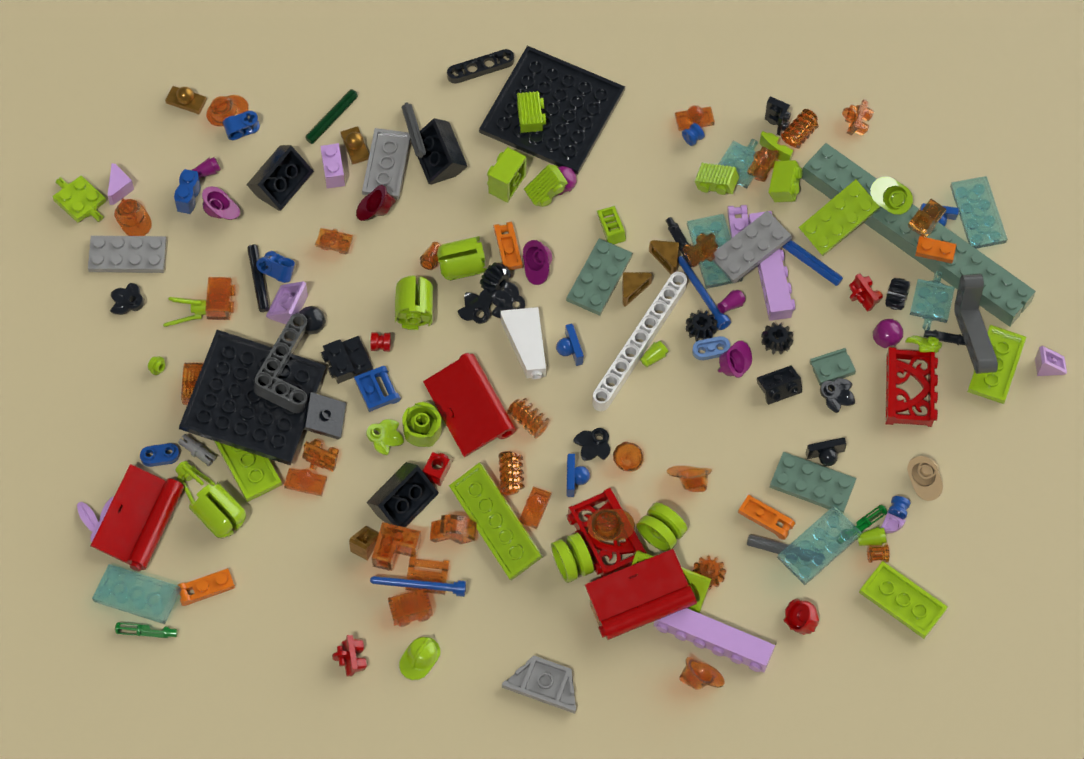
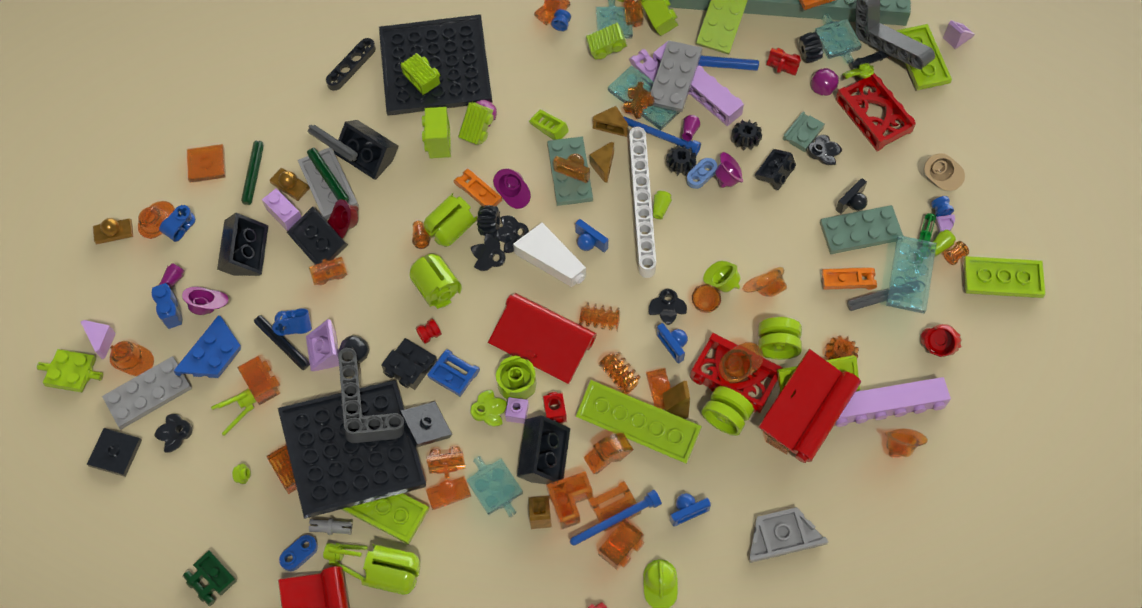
camera: 30 degrees left, 0 degrees up
black piece [666,217,699,267] -> none
none -> black plate [87,428,142,477]
none -> blue wing [174,315,241,378]
none -> dark green plate [183,550,237,606]
none -> clear orange tile [187,144,226,183]
none -> black tile [286,206,348,271]
none -> dark green axle [307,148,349,203]
none -> clear light blue plate [467,456,523,517]
none -> lavender plate [505,397,529,424]
none -> clear orange tile [553,153,590,183]
none -> pearl gold slope [662,381,690,418]
none -> blue tile [670,493,711,527]
none -> lime piece [703,261,741,293]

